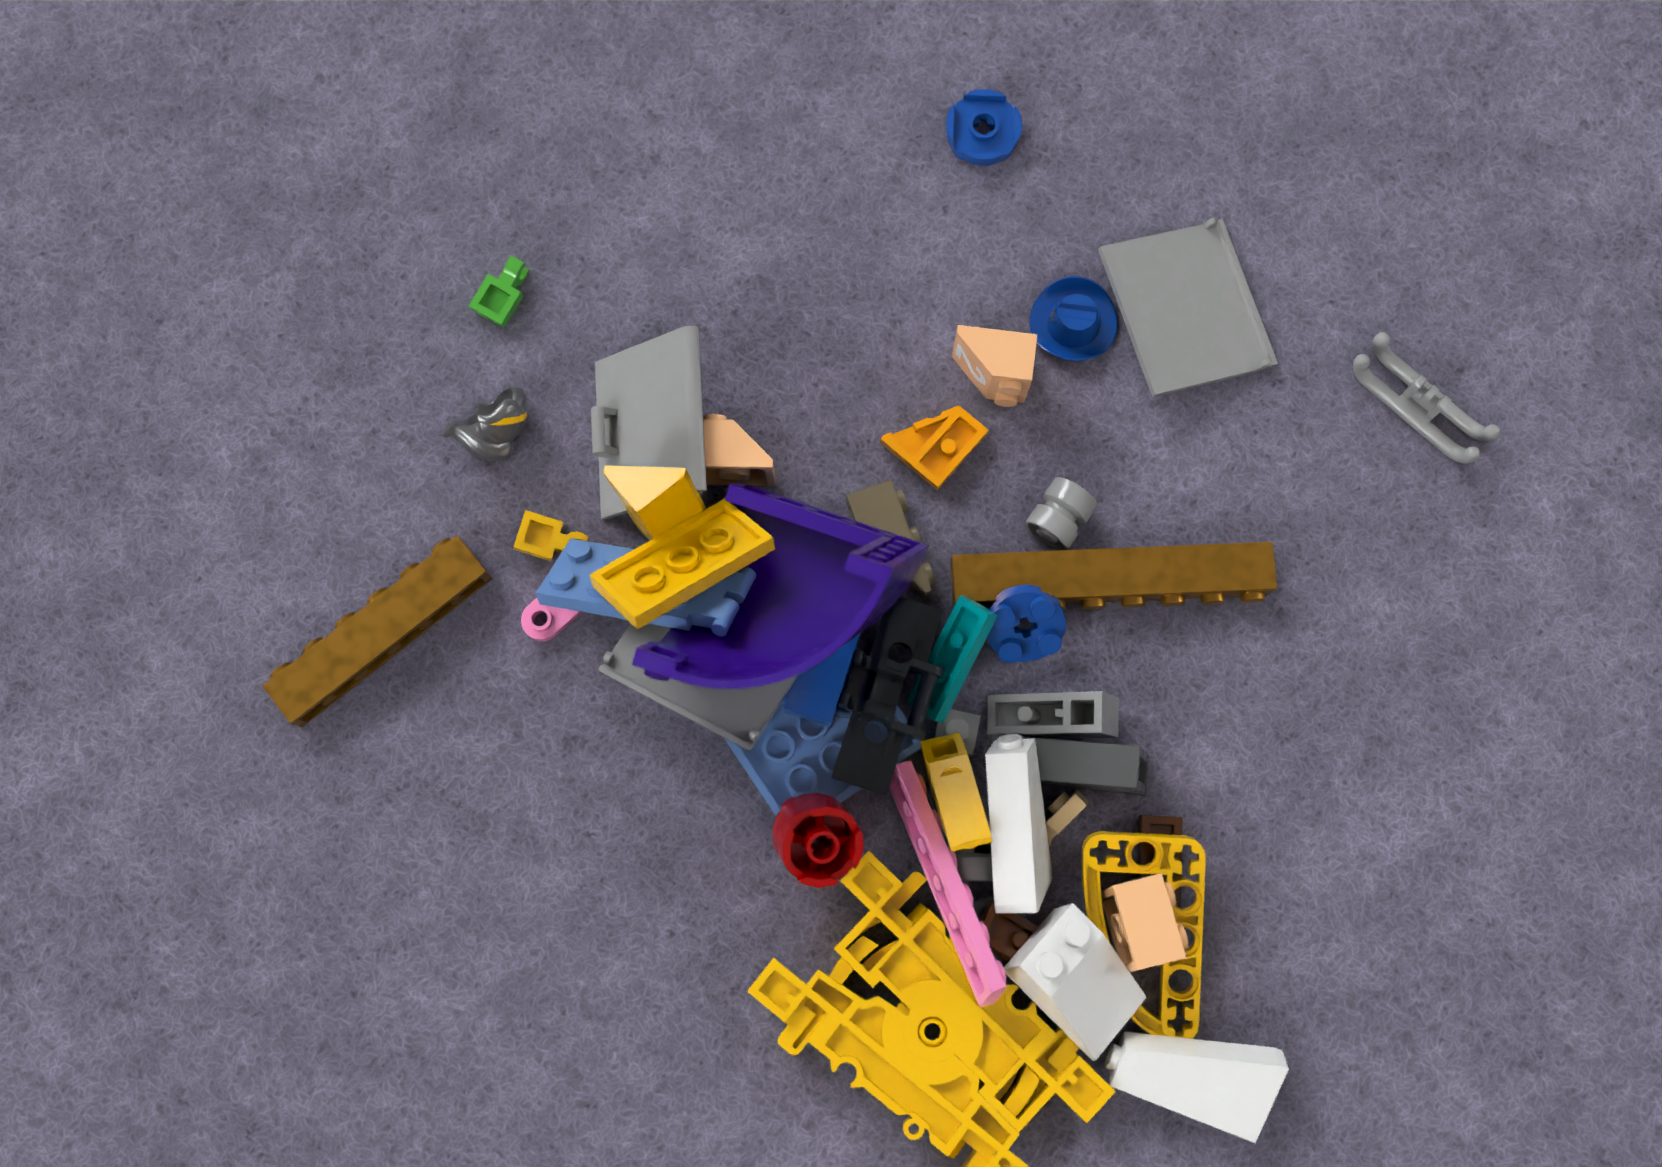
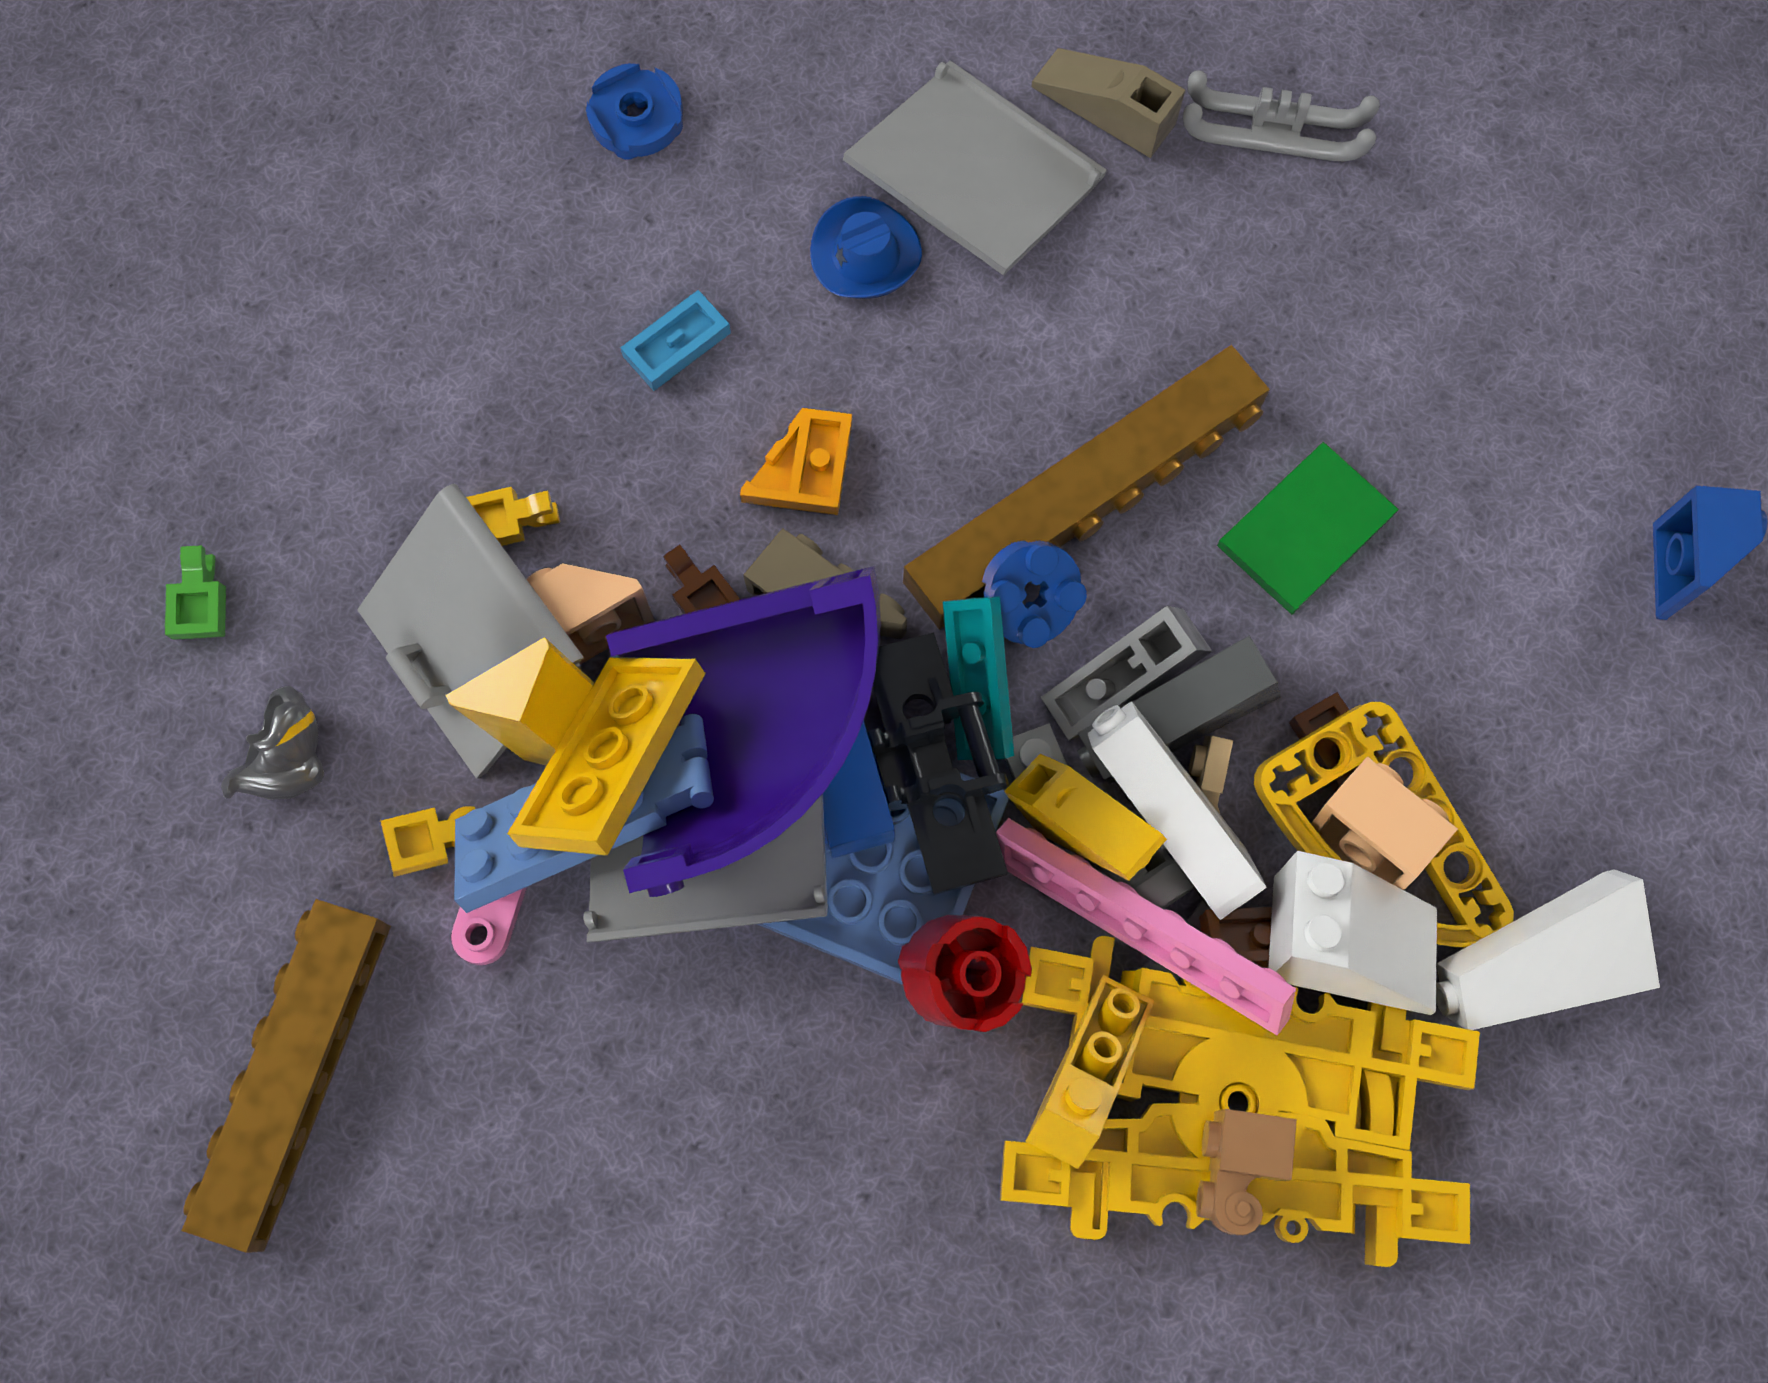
camera: 35 degrees left, 5 degrees down
light nougat slope [952,325,1037,407] -> none
light grey wheel [1025,477,1098,550] -> none
none -> yellow plate [466,487,560,546]
none -> dark azure plate [620,290,731,391]
none -> reddish brown plate [663,544,741,614]
none -> yellow slope [1026,975,1155,1169]
none -> dark tan slope [1031,48,1185,158]
none -> medium nougat brick [1196,1109,1297,1235]
none -> green tile [1217,442,1399,615]
none -> blue slope [1653,485,1767,620]

